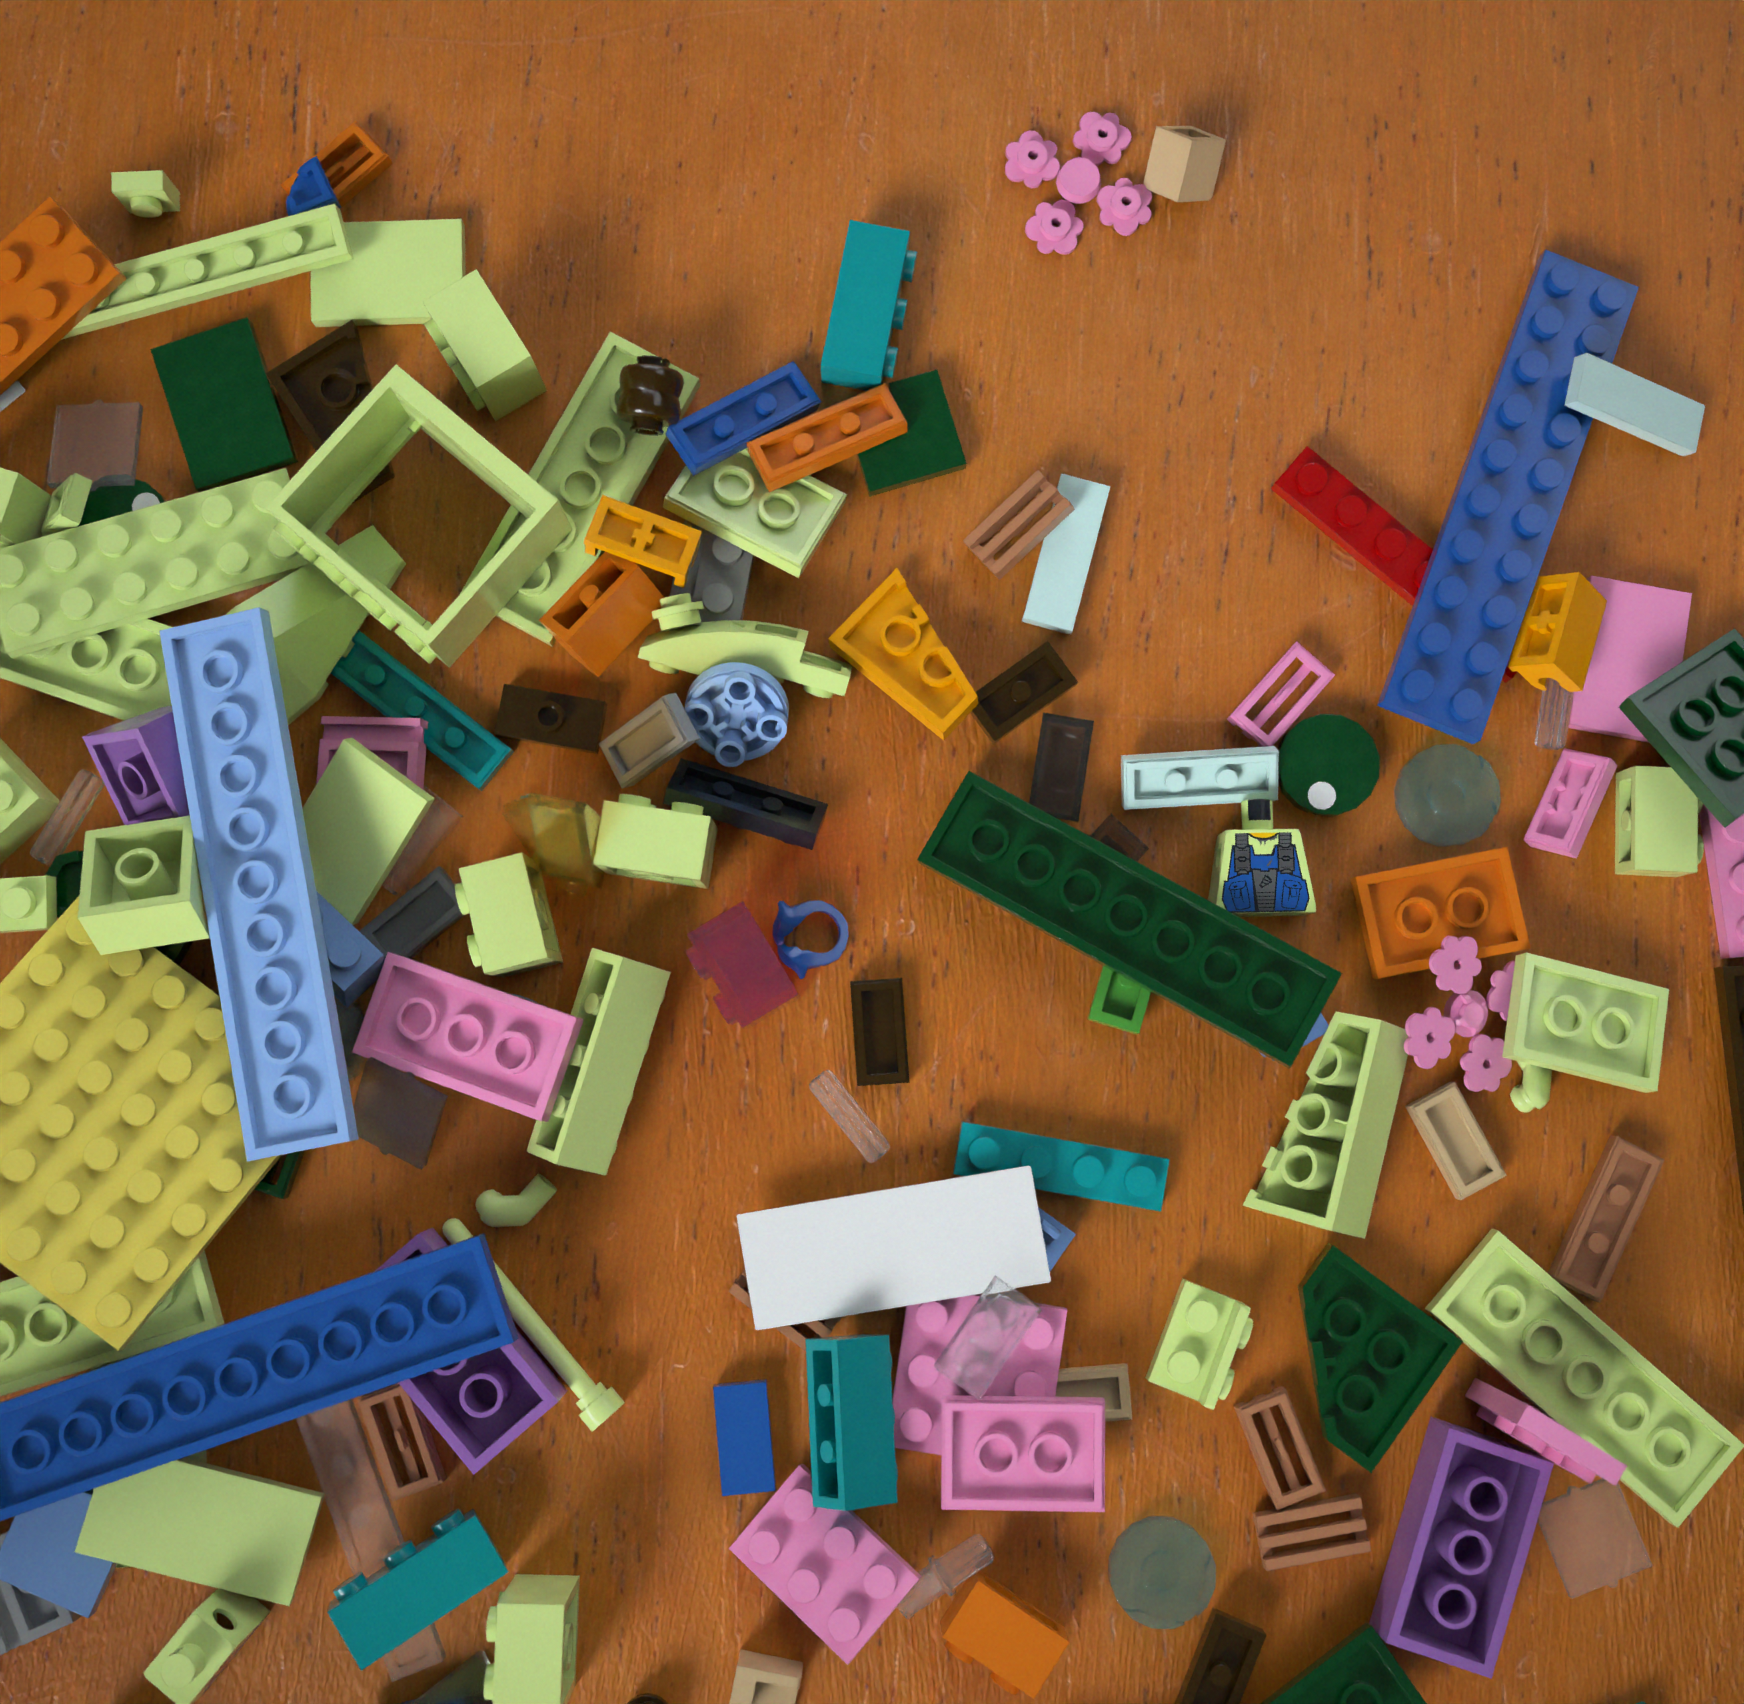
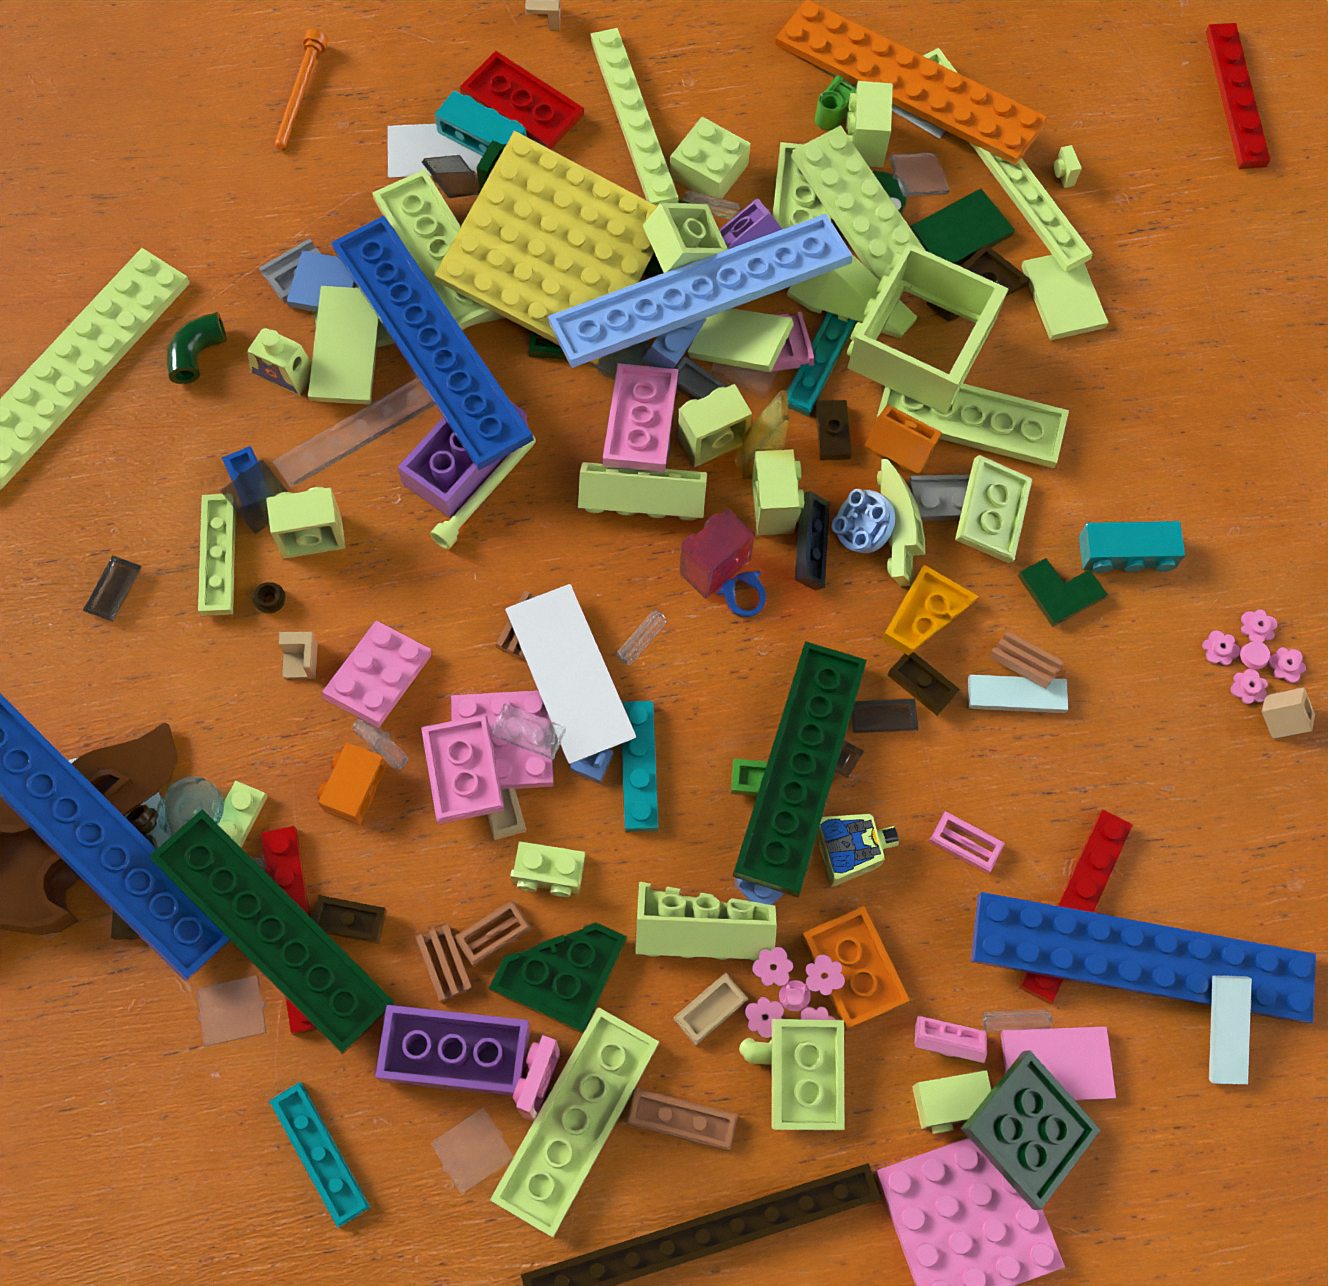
camera: 80 degrees right, 15 degrees down
yellowish green tile [41,473,92,536] -> none
orange tile [280,121,393,209] -> none
blue tile [286,156,341,216] -> none
teal brick [327,1508,508,1671] -> none
clear smoke piece [353,1056,448,1170] -> none
nougat tile [357,1383,447,1502] -> none
yellowish green brick [422,269,547,421] -> none
yellowish green arm [476,1173,557,1227] -> none
light orange hinge [584,495,702,588] -> none
light grey tile [599,693,700,789] -> none
dark brown piece [616,355,684,436] -> none
yellowish green plate [651,593,704,631] -> none
blue tile [665,361,822,476] -> none
blue tile [713,1379,776,1496] -> none
orange tile [747,383,908,492] -> none
teal brick [805,1334,898,1511] -> none
dark brown tile [850,978,910,1086] -> none
clear light blue tile [1108,1516,1216,1629] -> none
light aqua tile [1121,746,1279,810] -> none
dark green tile [1278,714,1380,817] -> none
clear light blue tile [1394,744,1501,847] -> none
light orange hinge [1507,572,1607,692] -> none

